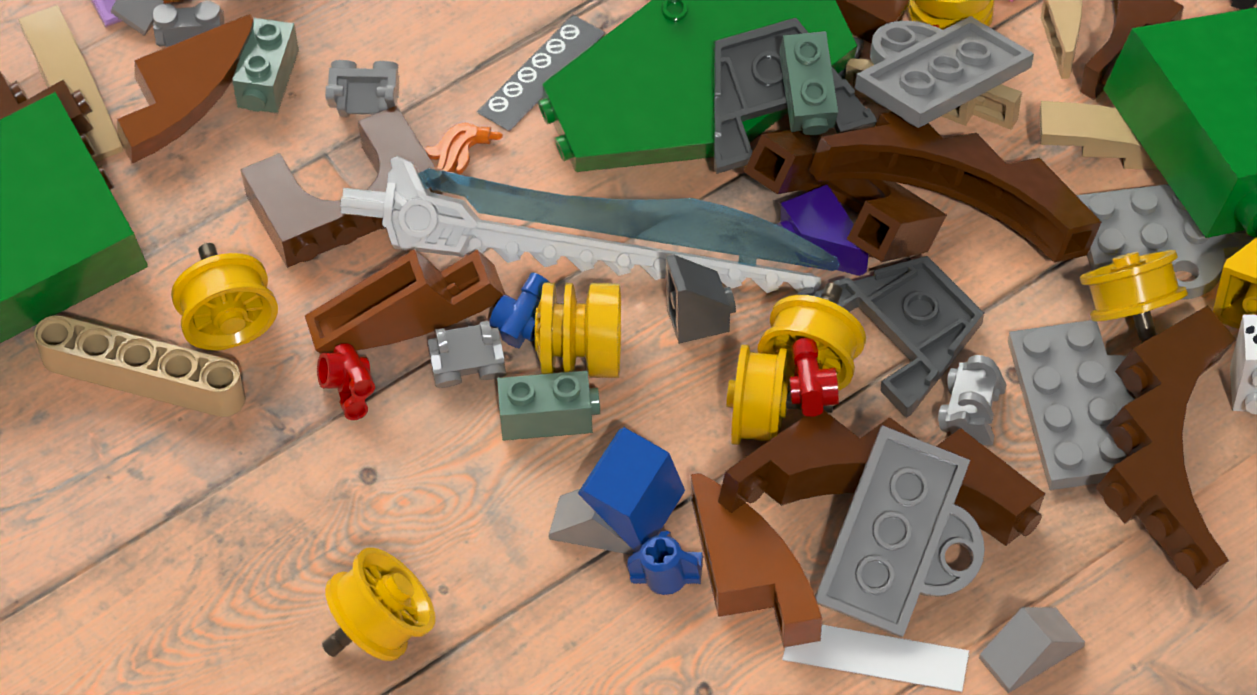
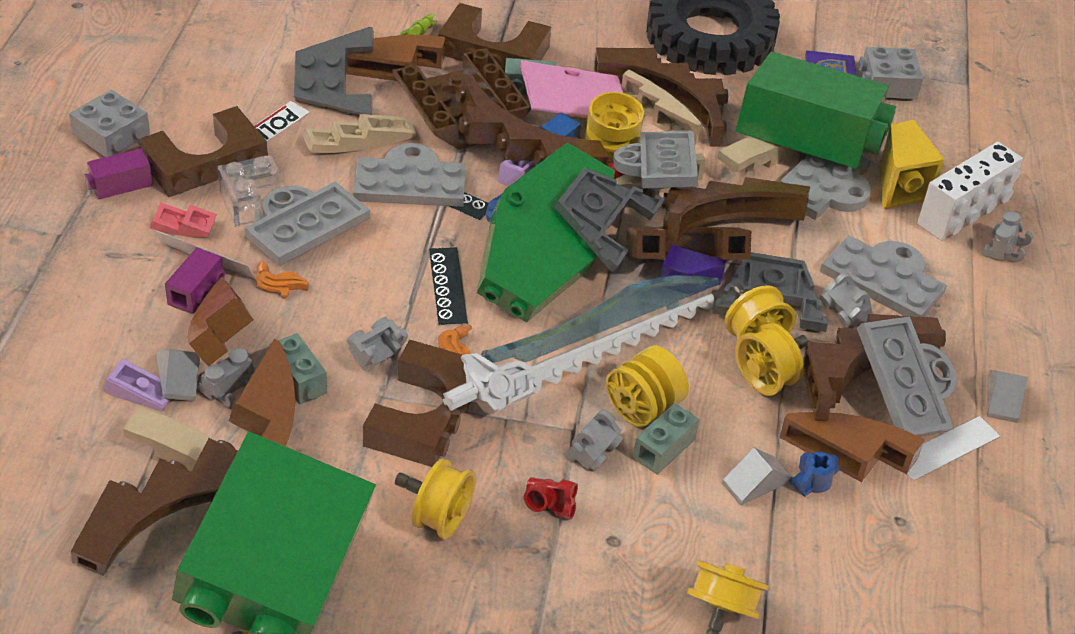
camera: 50 degrees left, 10 degrees down
tan beam [34,315,246,417] -> none
dark orange slope [305,249,506,354] -> none
blue plate [490,273,550,349] -> none
blue slope [578,427,685,553] -> none
dark grey slope [666,255,736,344] -> none
sand green brick [779,31,838,135] -> none
red plate [789,338,839,417] -> none
yellow wheel [1080,250,1188,343] -> none
reddish brown arch [1096,305,1236,590] -> none

